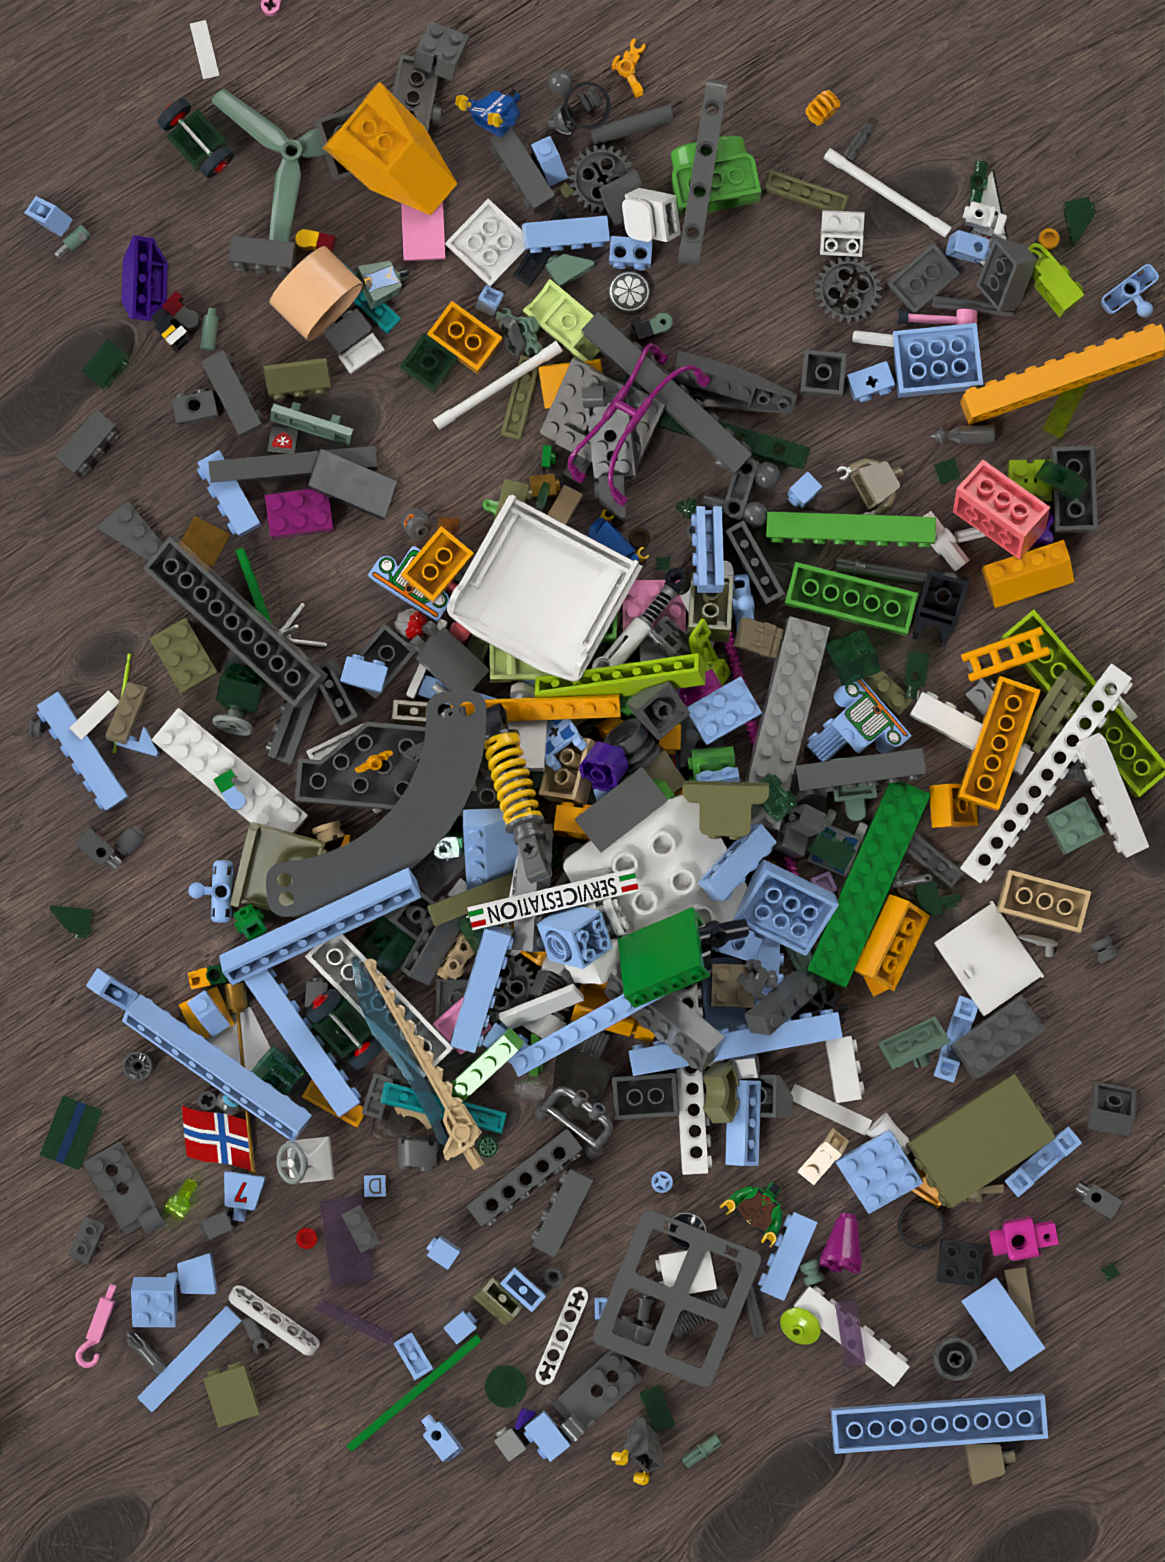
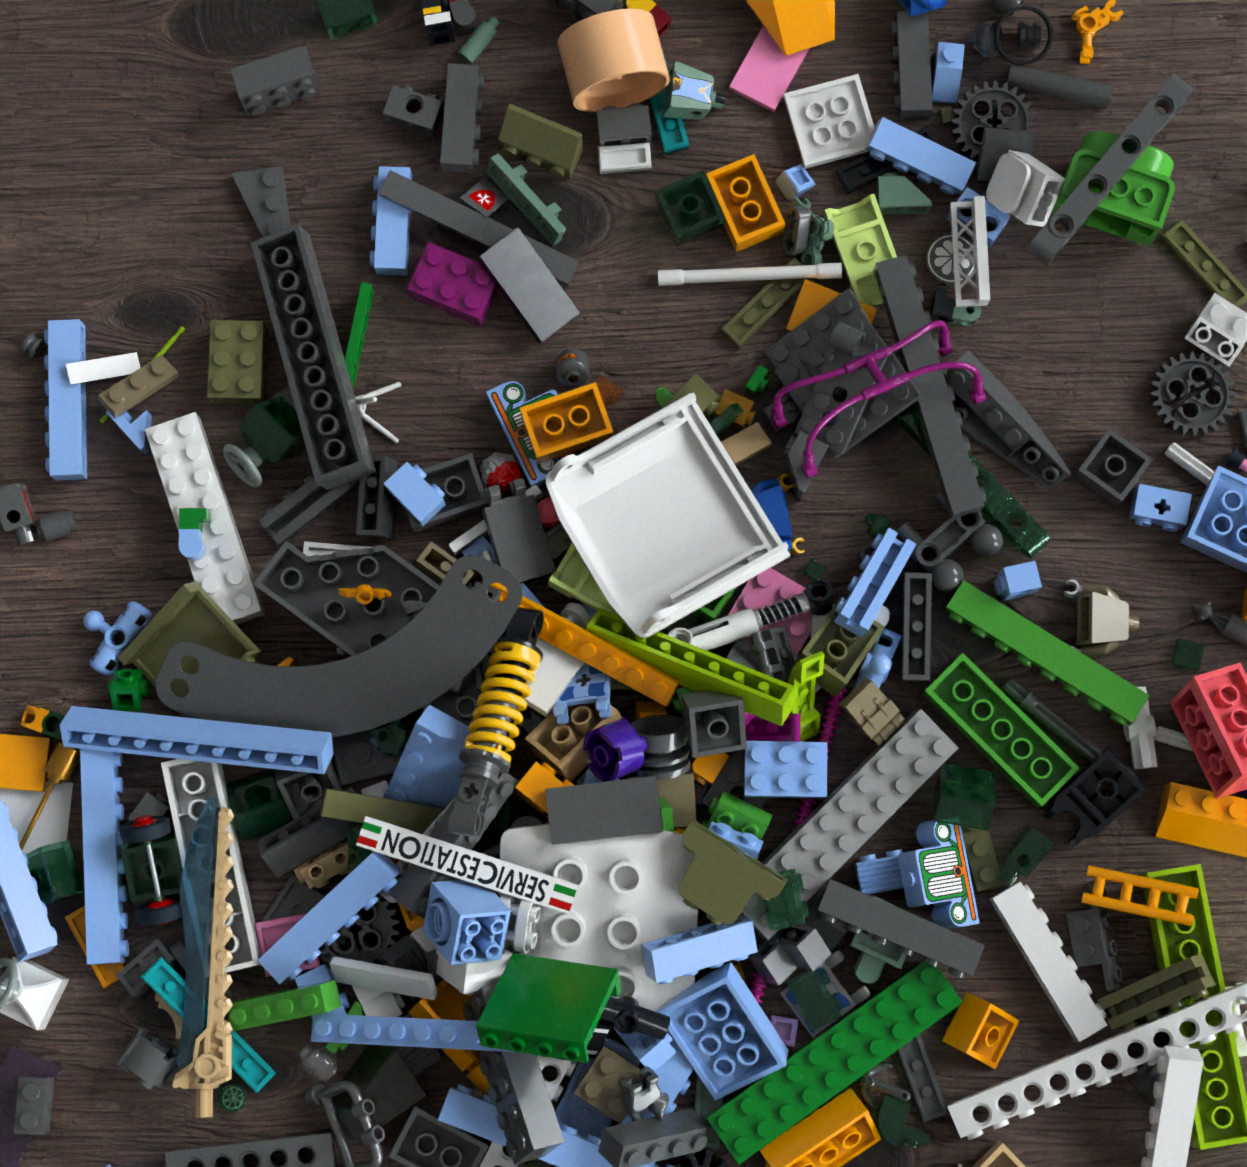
camera: 30 degrees right, 5 degrees down
pearl gold sticker [182,516,230,567] -> none
light blue slope [187,990,230,1037] -> none
tan wheel [312,820,345,844] -> none
light blue tile [364,1175,386,1197] -> none
dark brown tile [629,528,650,549] -> none
light orange brick [957,676,1040,811] -> none
sand green brick [1044,797,1104,855] -> none
none -> white fence [950,196,990,307]

